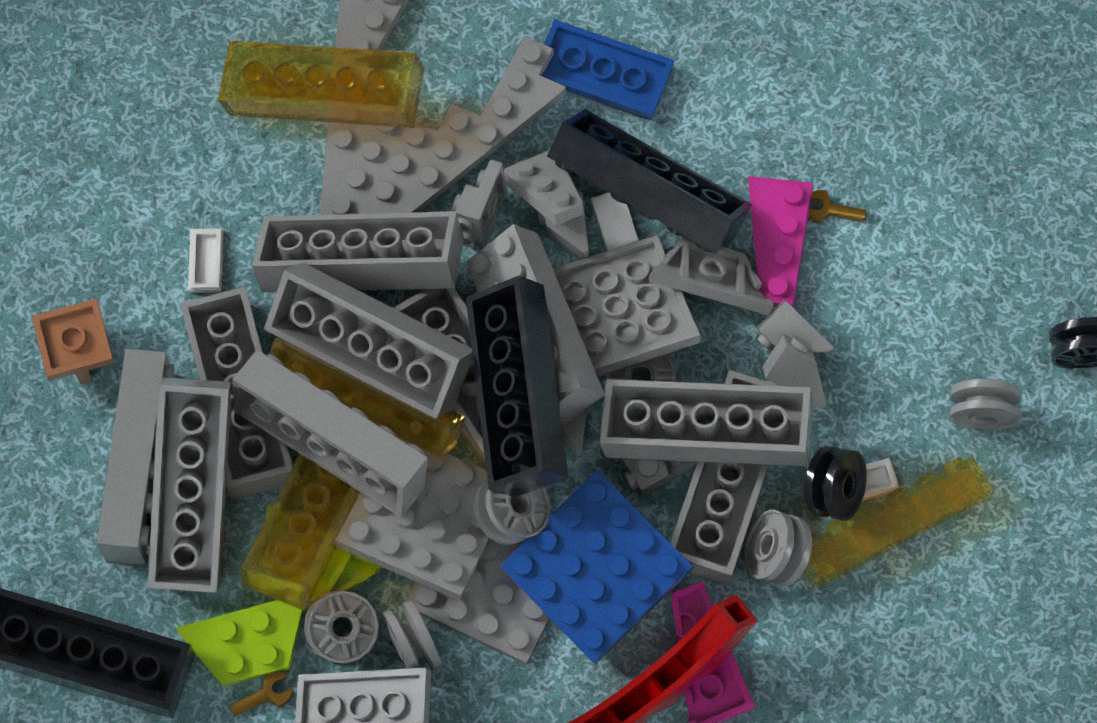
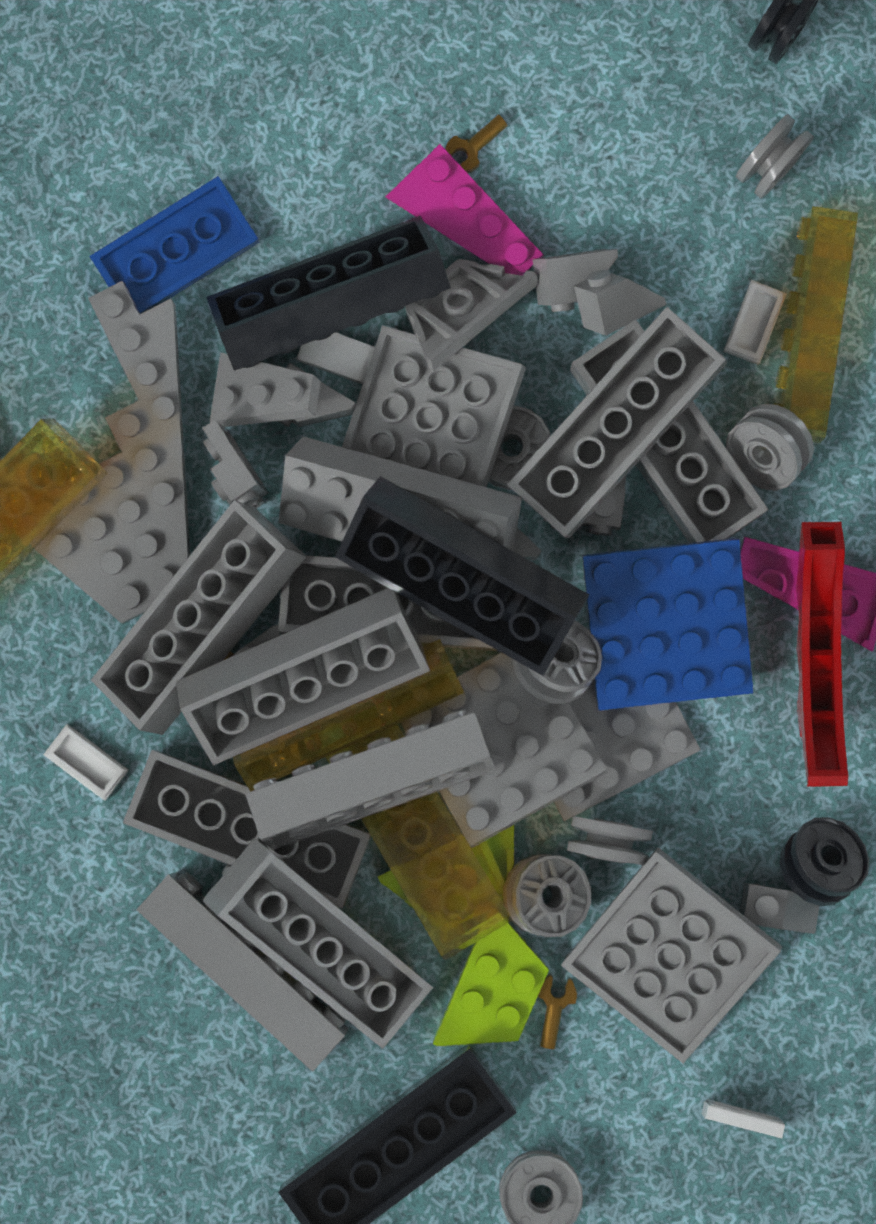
camera: 50 degrees left, 15 degrees up
nougat bracket [32,298,114,384] -> none
black wheel [804,446,867,521] -> none

